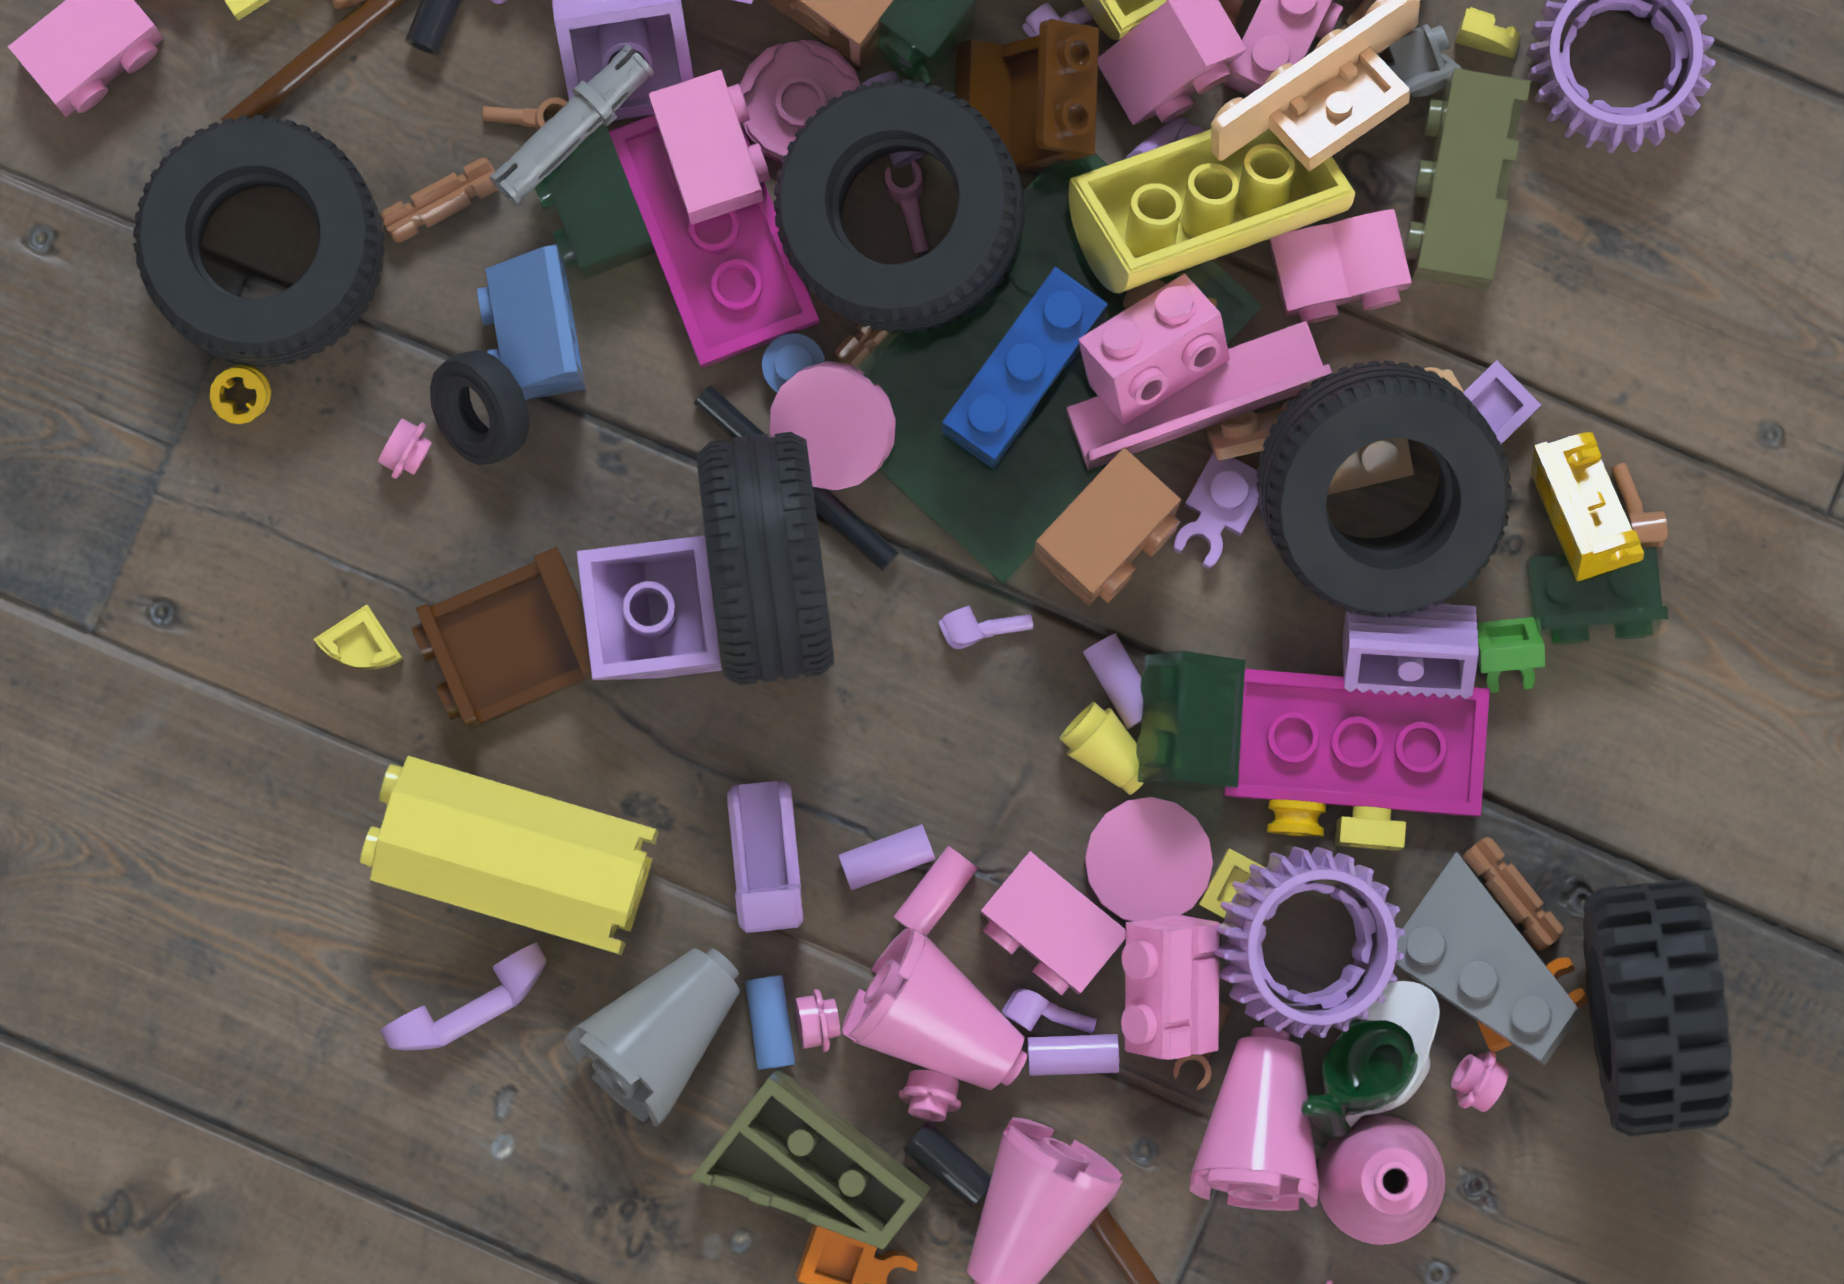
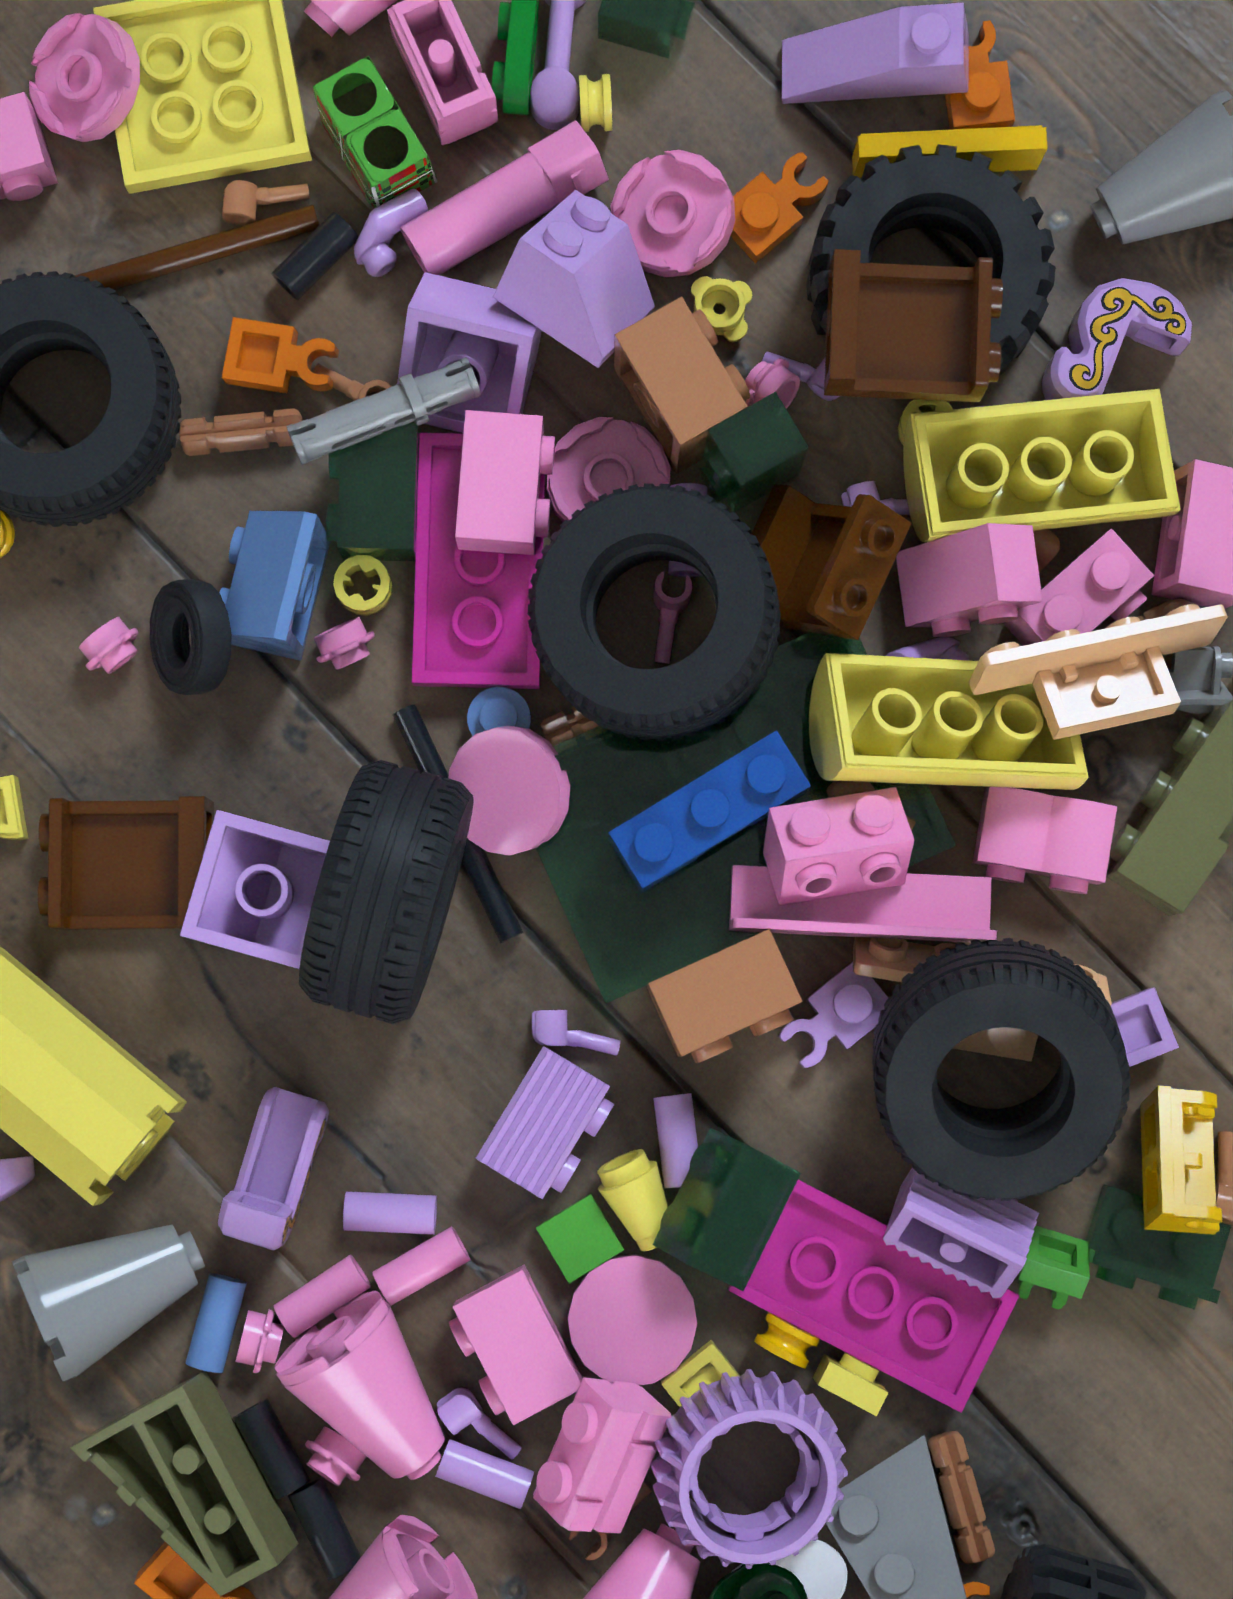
camera: 20 degrees right, 0 degrees up
none -> orange plate [221,317,339,394]
none -> black axle [233,1398,310,1500]
none -> bright pink axle [274,1255,371,1338]
none -> bright pink plate [314,617,375,670]
none -> light yellow bush [333,555,393,616]
none -> lavender brick [476,1046,614,1199]
none -> bright green tile [536,1193,624,1284]

